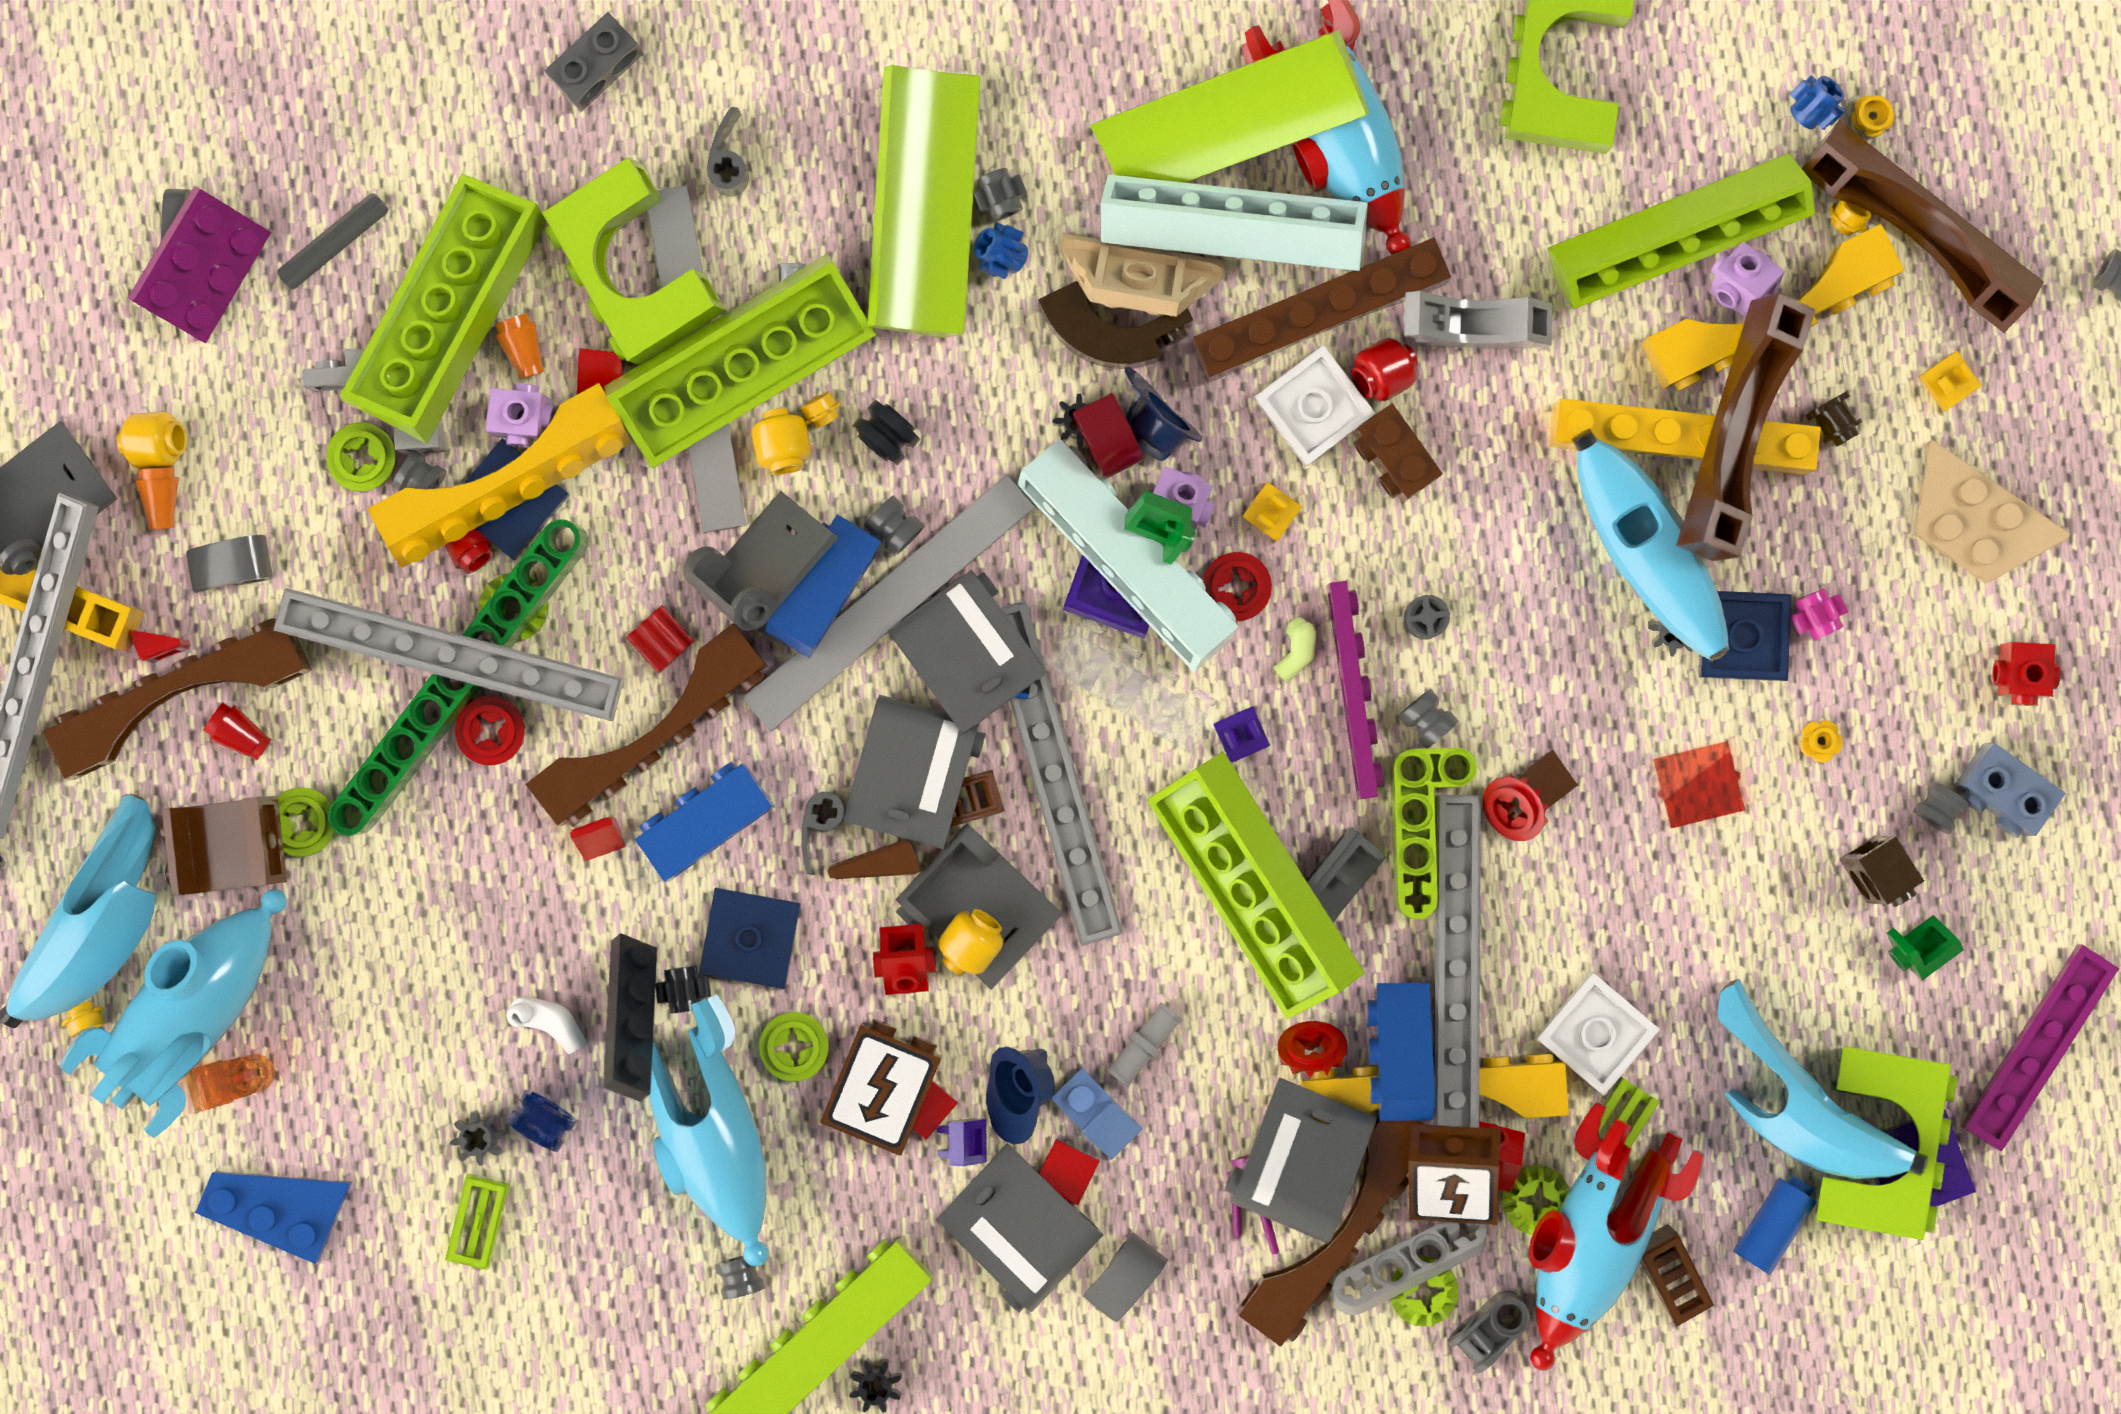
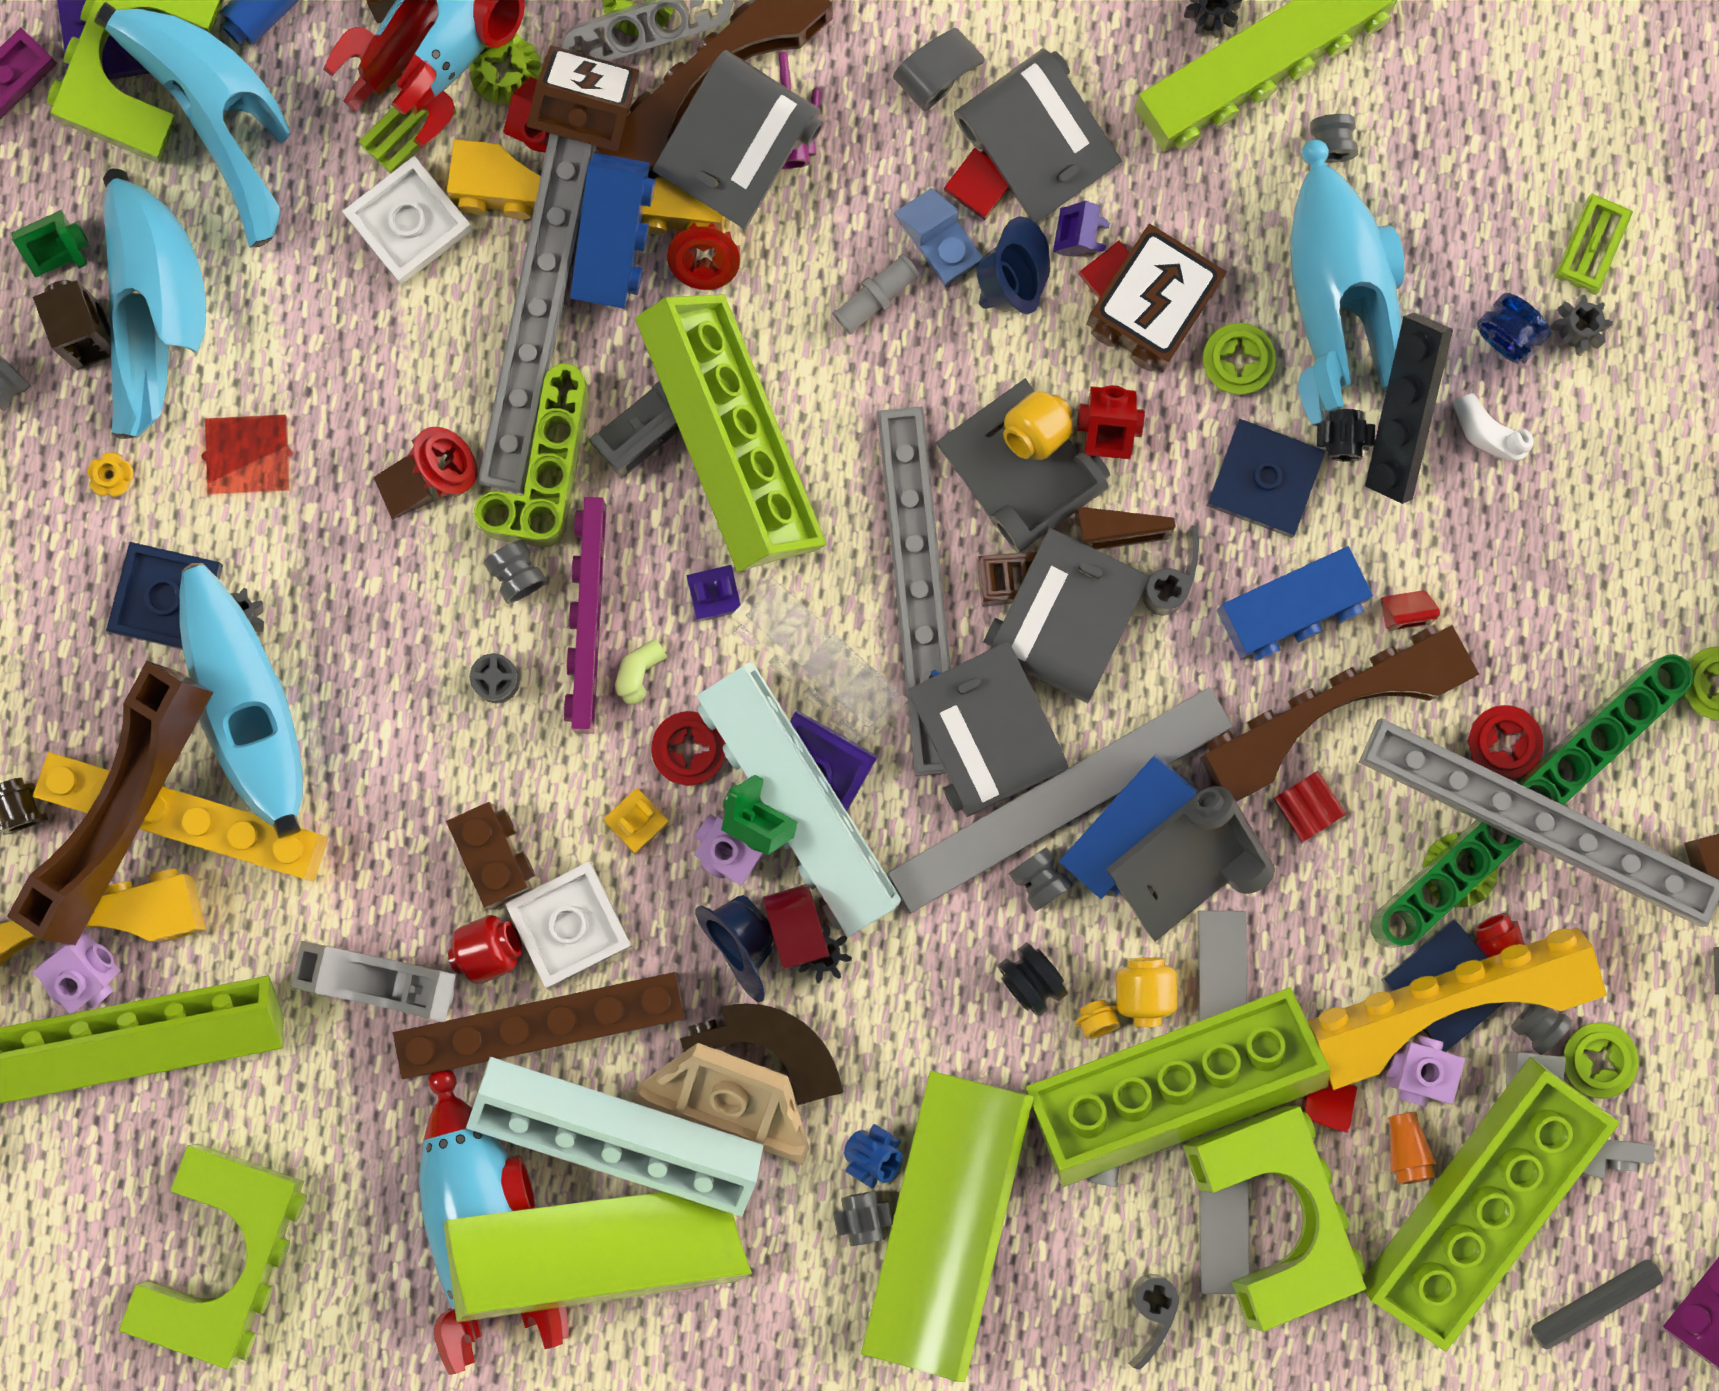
camera: 170 degrees left, 5 degrees down
dark pink gear [1791,588,1849,641] -> none
none -> medium azure piece [103,168,206,439]

